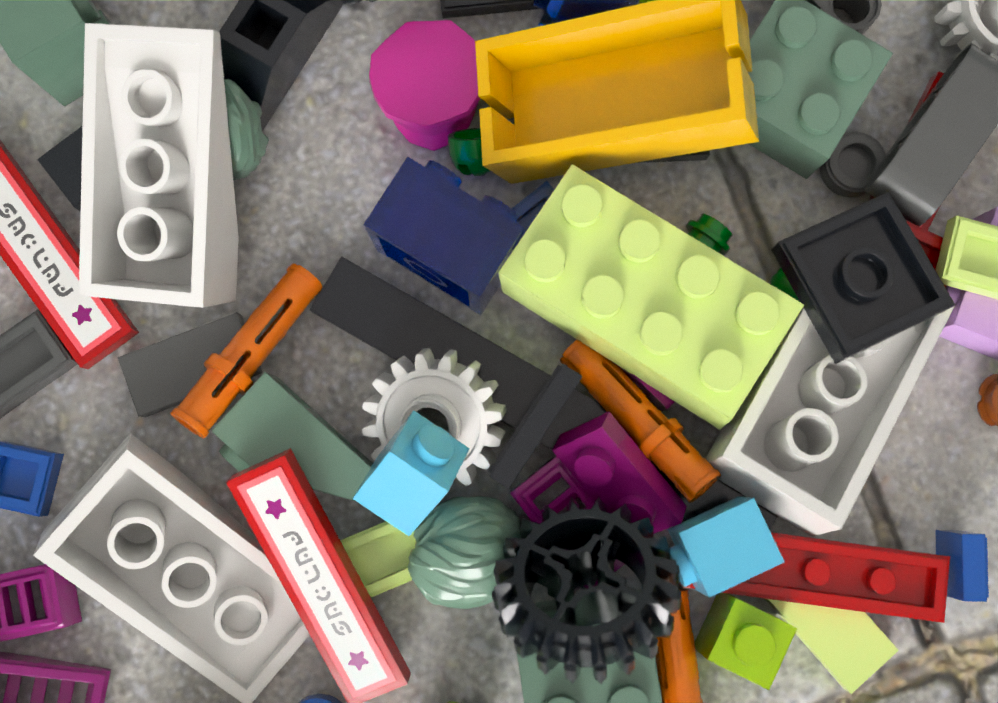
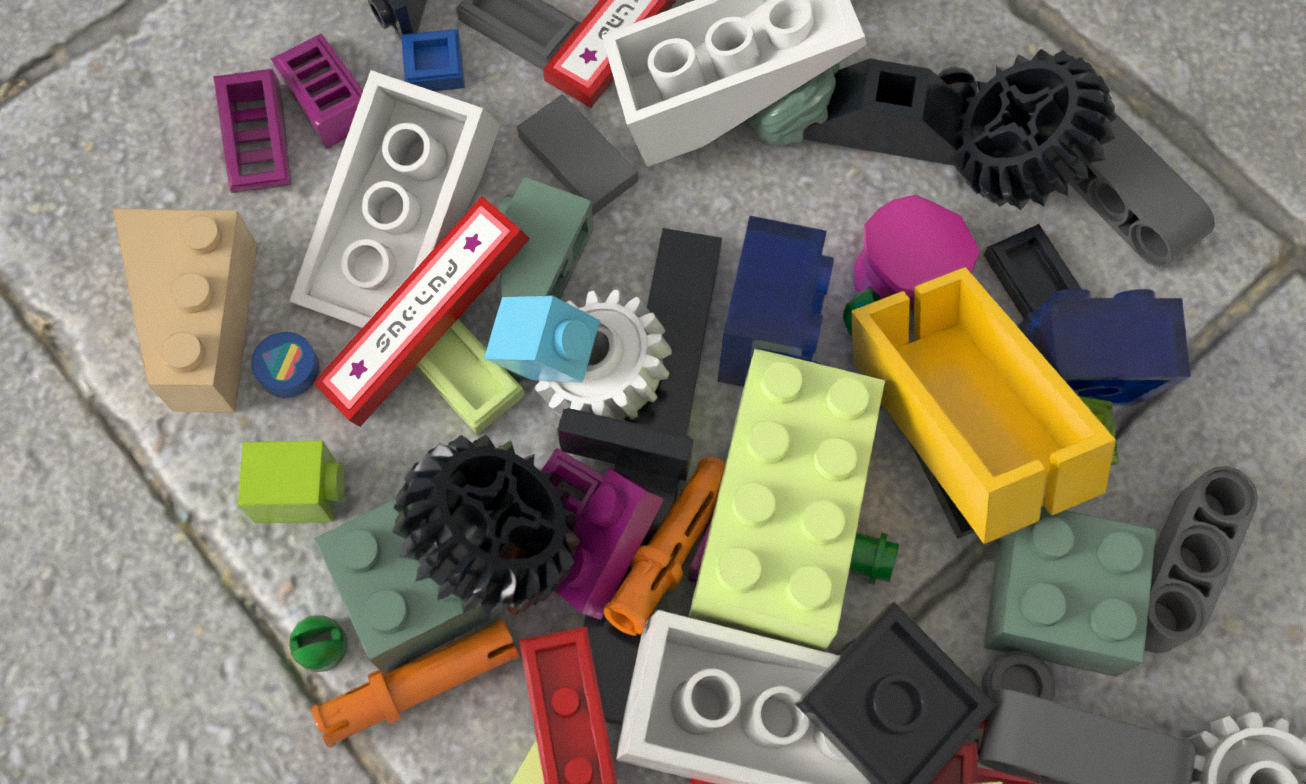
camera: 75 degrees right, 15 degrees down
orange pin [170,263,323,439] -> none
sand green hair [408,496,521,609] -> none
medium azure brick [668,496,784,598] -> none
lime brick [695,593,797,690] -> none

